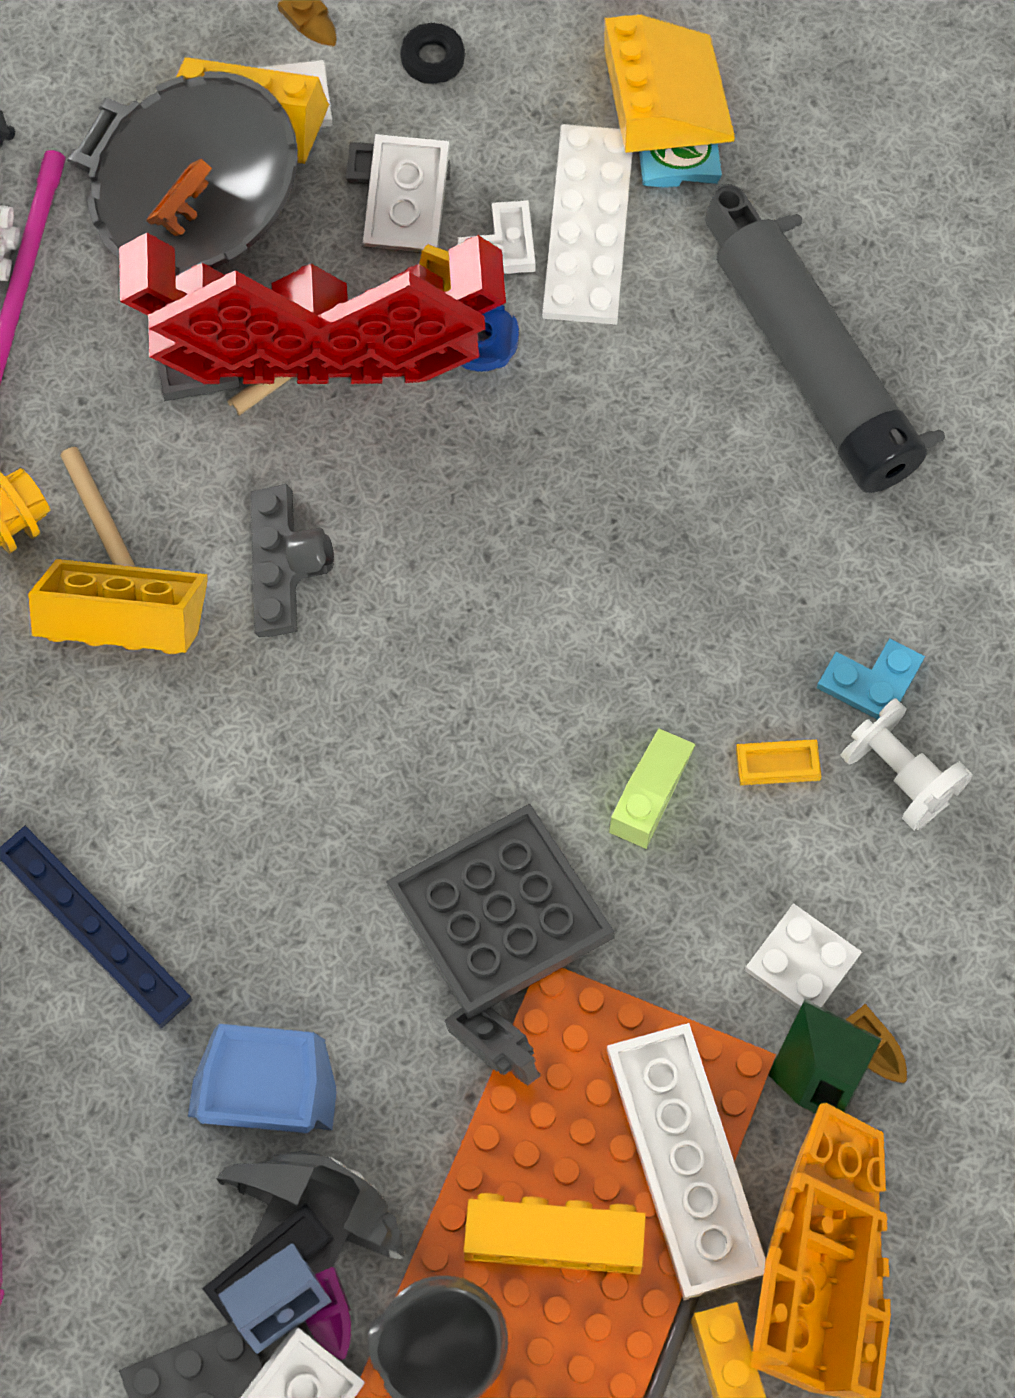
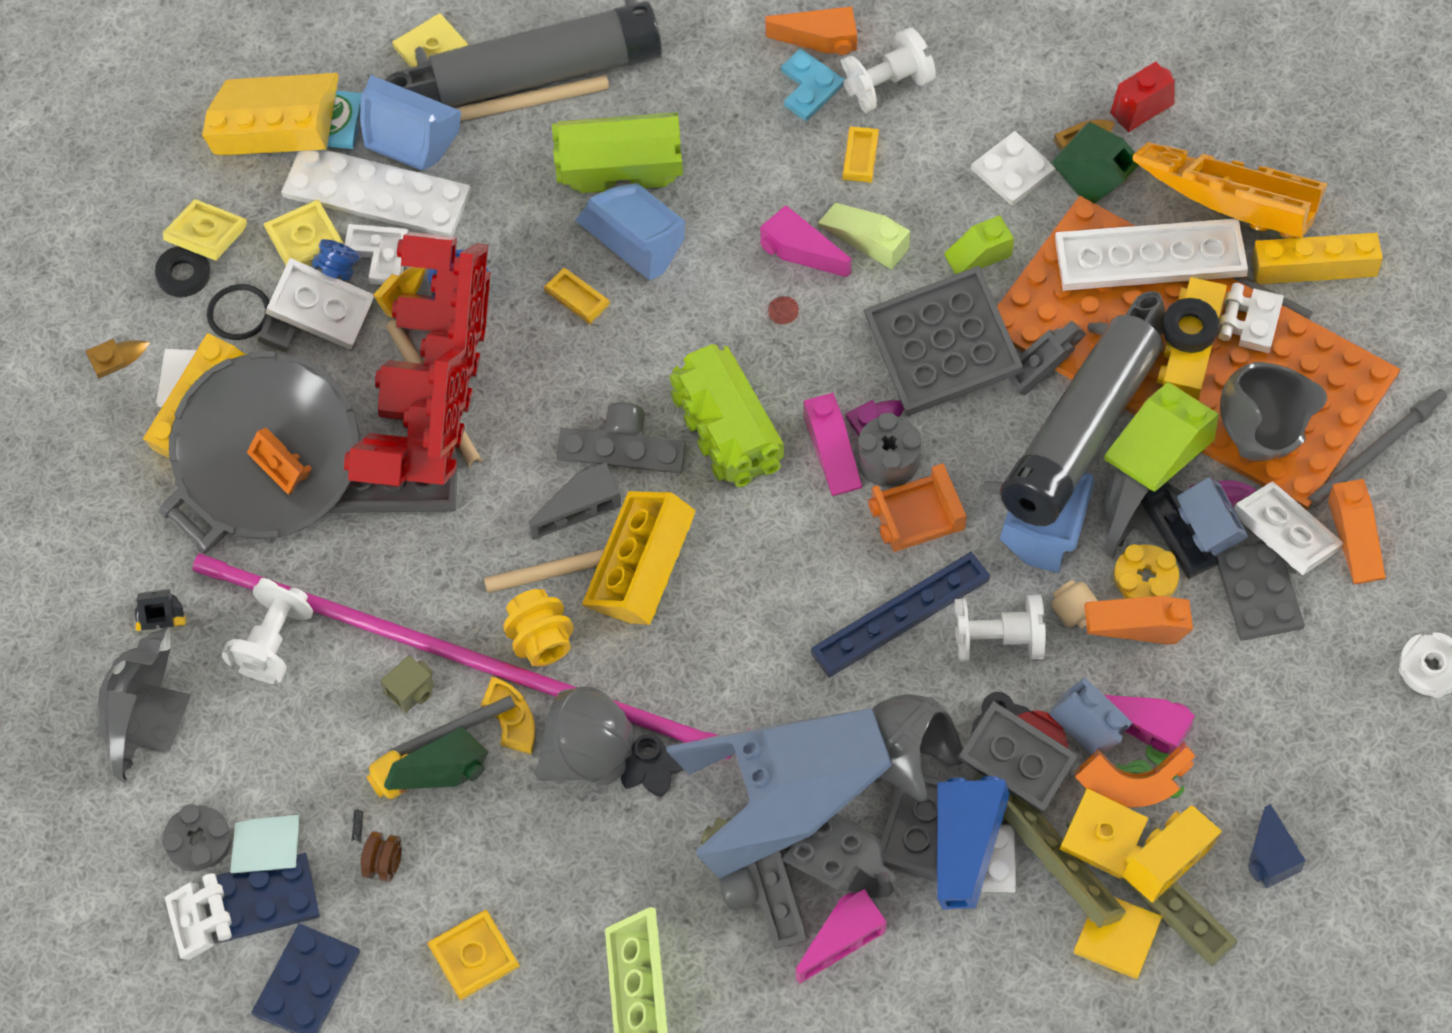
camera: 75 degrees left, 5 degrees down
none -> light yellow plate [163,199,247,261]
none -> black tyre [207,284,270,340]
none -> light yellow plate [264,199,344,266]
none -> blue wheel [311,239,360,281]
none -> medium blue helmet [360,75,461,171]
none -> light yellow plate [392,13,468,68]
none -> tan piece [455,75,609,122]
none -> dark grey slope [529,462,621,540]
none -> yellow tile [544,267,610,324]
none -> lime brick [552,112,683,193]
none -> medium blue helmet [575,183,685,281]
none -> lime brick [669,344,784,487]
none -> dark pink slope [760,205,851,277]
none -> orange slope [765,6,857,55]
none -> clear red piece [768,296,799,324]
none -> dark pink slope [803,392,862,496]
none -> magenta plate [846,399,904,436]
none -> dark grey brick [857,413,921,487]
none -> orange panel [868,463,967,552]
none -> lime slope [944,215,1014,275]
none -> white piece [954,594,1046,663]
none -> dark grey piece [983,291,1166,526]
none -> tan head [1051,580,1098,630]
none -> orange slope [1084,596,1193,644]
none -> lime slope [1104,382,1219,492]
none -> red torso [1110,61,1175,133]
none -> yellow plate [1114,544,1179,599]
none -> black tyre [1162,298,1219,353]
none -> white plate [1218,283,1284,353]

